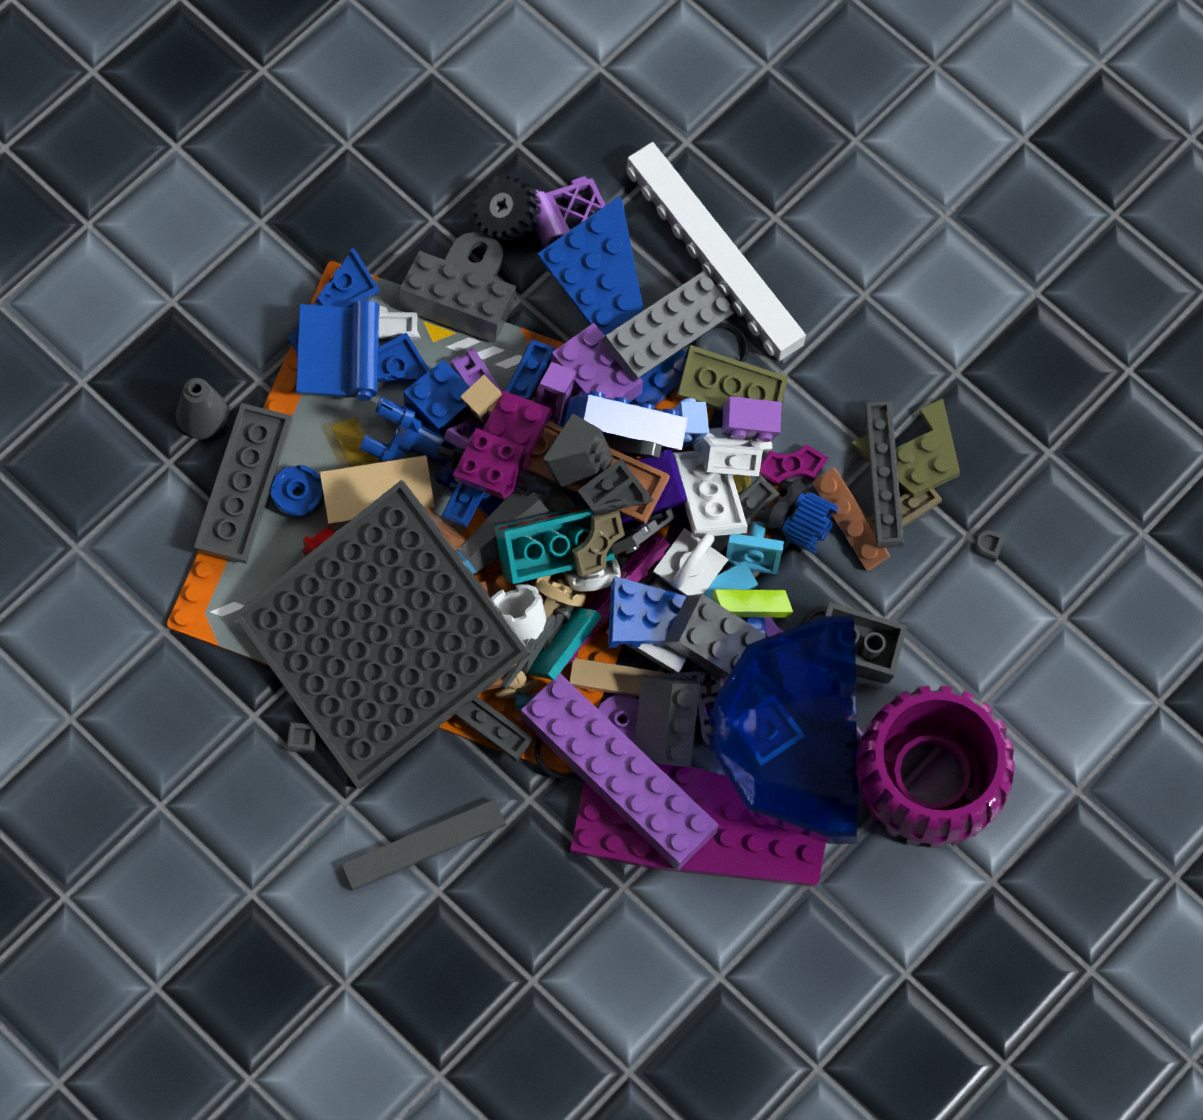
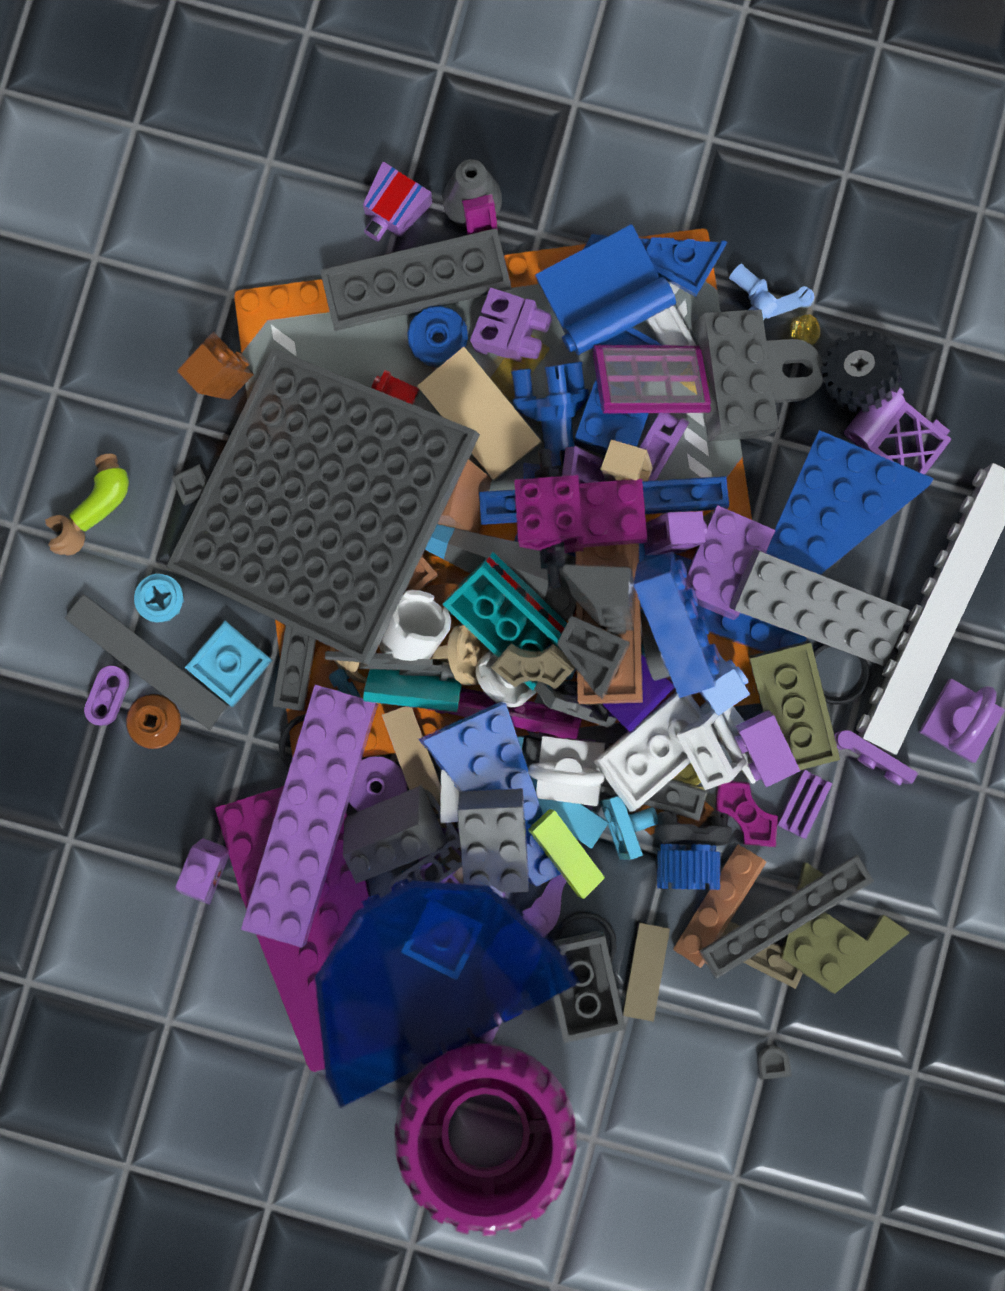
camera: 65 degrees right, 15 degrees up
none -> piece [45,454,129,556]
none -> medium lavender plate [84,666,129,726]
none -> dark orange piece [126,694,181,749]
none -> medium azure gear [134,574,184,623]
none -> medium lavender torso [175,838,229,905]
none -> dark orange wedge [177,332,254,400]
none -> medium azure plate [185,621,273,707]
none -> torso [363,162,432,241]
none -> magenta tile [462,194,498,235]
none -> medium lavender hips [470,287,552,362]
none -> clear piece [593,345,711,413]
none -> dark tan tile [622,922,670,1022]
none -> light blue pin [729,263,814,320]
none -> medium lavender tile [777,770,832,839]
none -> clear yellow tile [791,314,820,345]
none -> medium lavender plate [834,730,918,786]
none -> medium lavender tile [919,679,1005,763]

